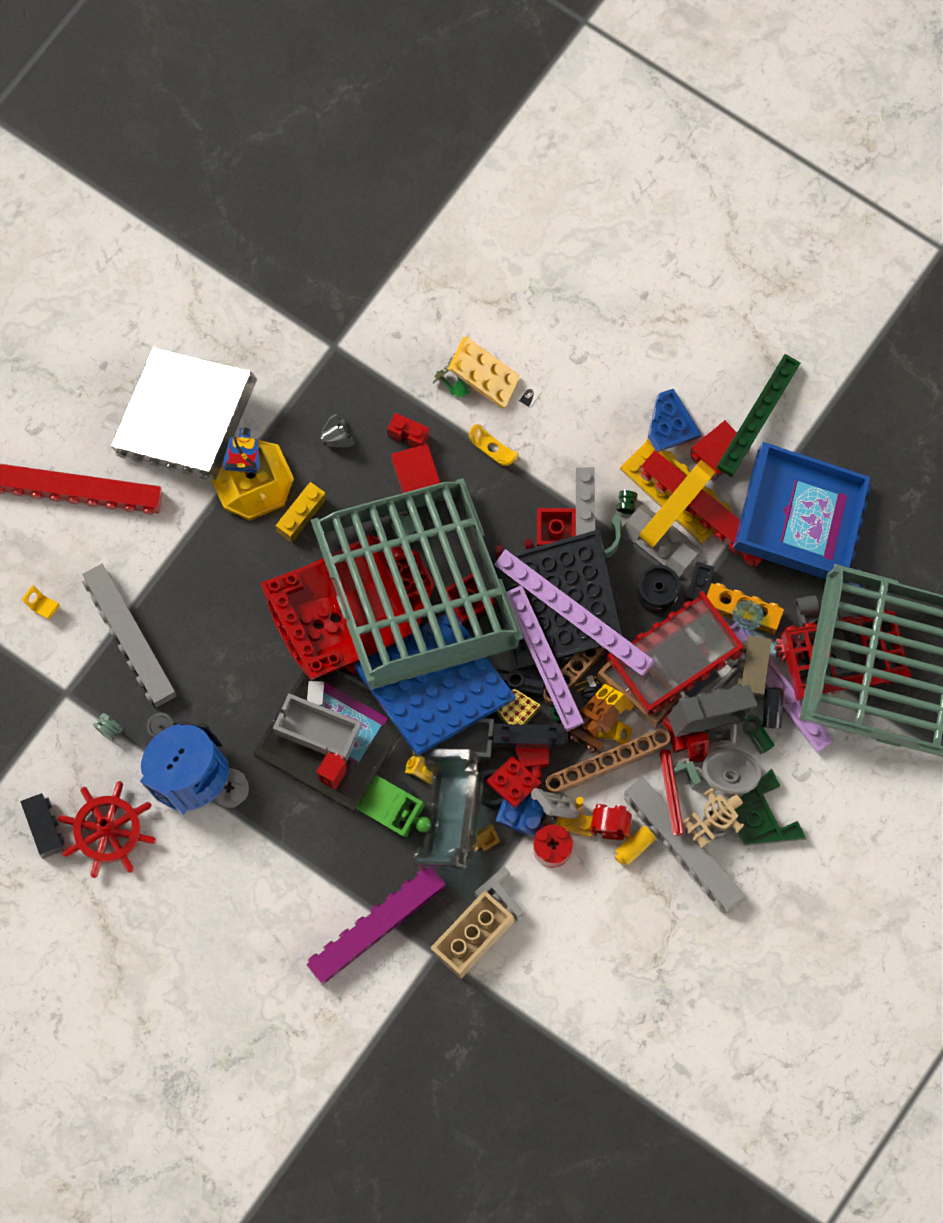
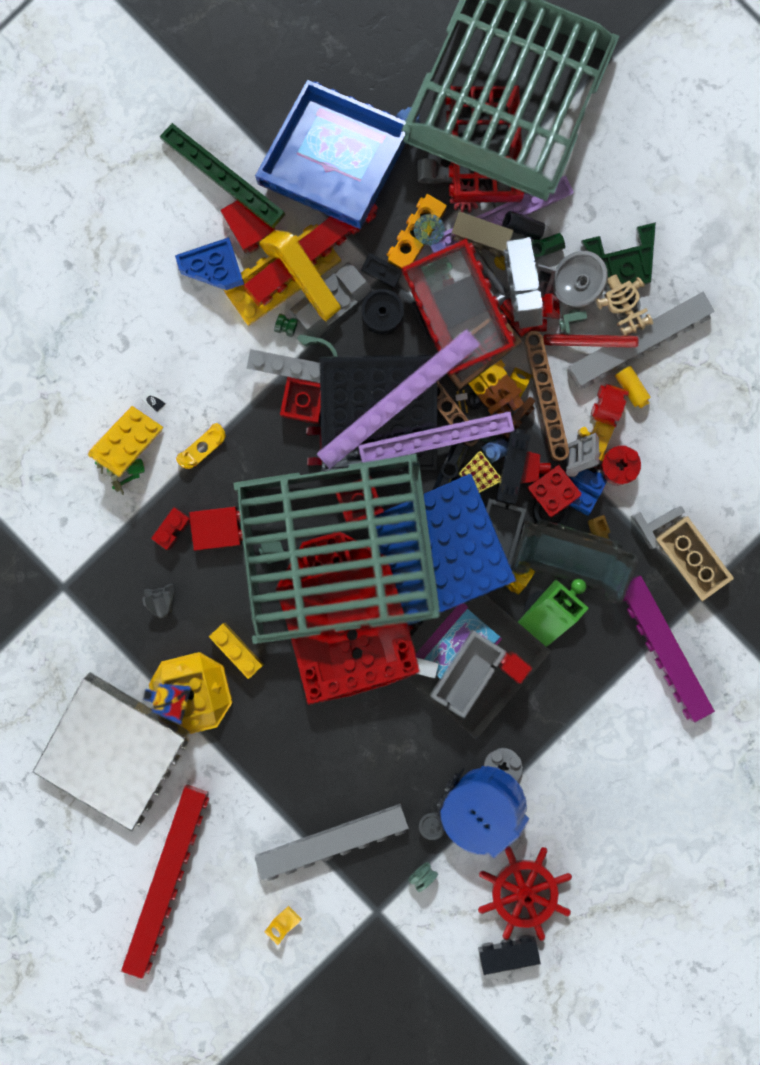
camera: 85 degrees left, 15 degrees up
none -> medium blue plate [481,438,507,464]

